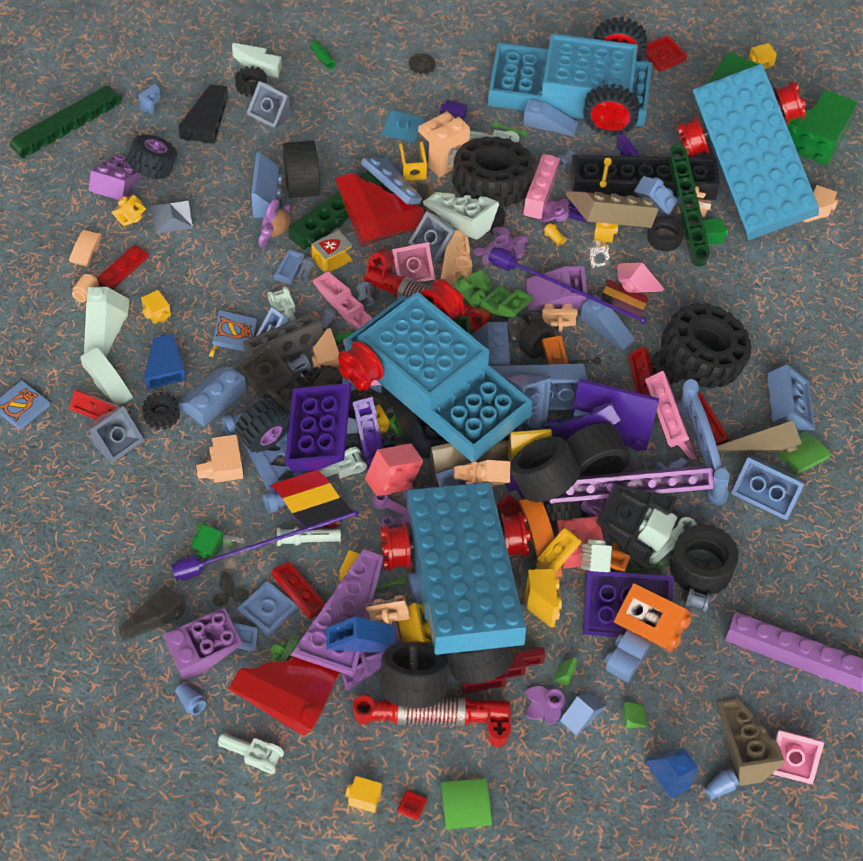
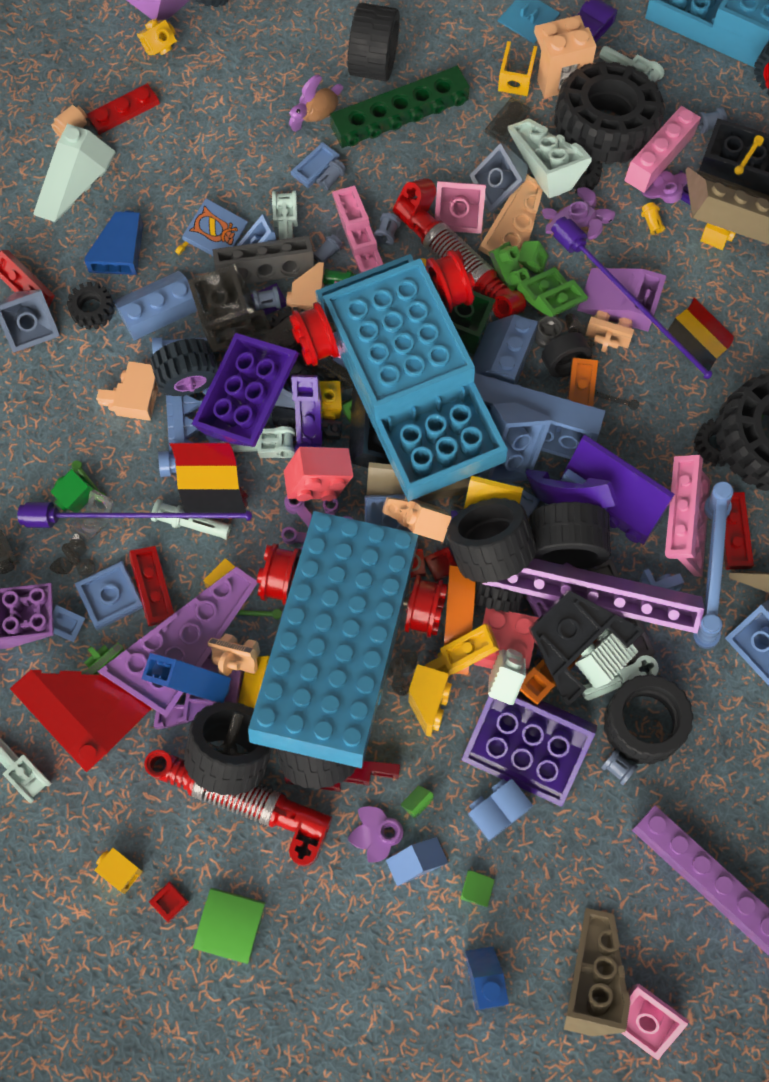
camera: 25 degrees right, 15 degrees up
light nougat slope [69,230,102,267] -> none
light aqua slope [81,347,133,406] -> none
yellow brick [141,290,171,324] -> none
sand blue slope [150,200,193,234] -> none
medium blue slope [251,152,283,218] -> none
piece [311,230,352,273] -> none
red slope [335,173,425,247] -> none
medium blue wing [361,157,422,204] -> none
bright green hinge [492,121,528,137] -> none
medium blue slope [523,99,578,136] -> none
medium blue slope [580,294,636,351] -> none
clear bracket [586,240,609,268] -> none
orange brick [614,583,692,653] -> none
bright pink slope [617,262,664,293] -> none
bright green hinge [621,560,664,573] -> none
red plate [628,346,654,396] -> none
medium blue cone [704,769,739,800] -> none

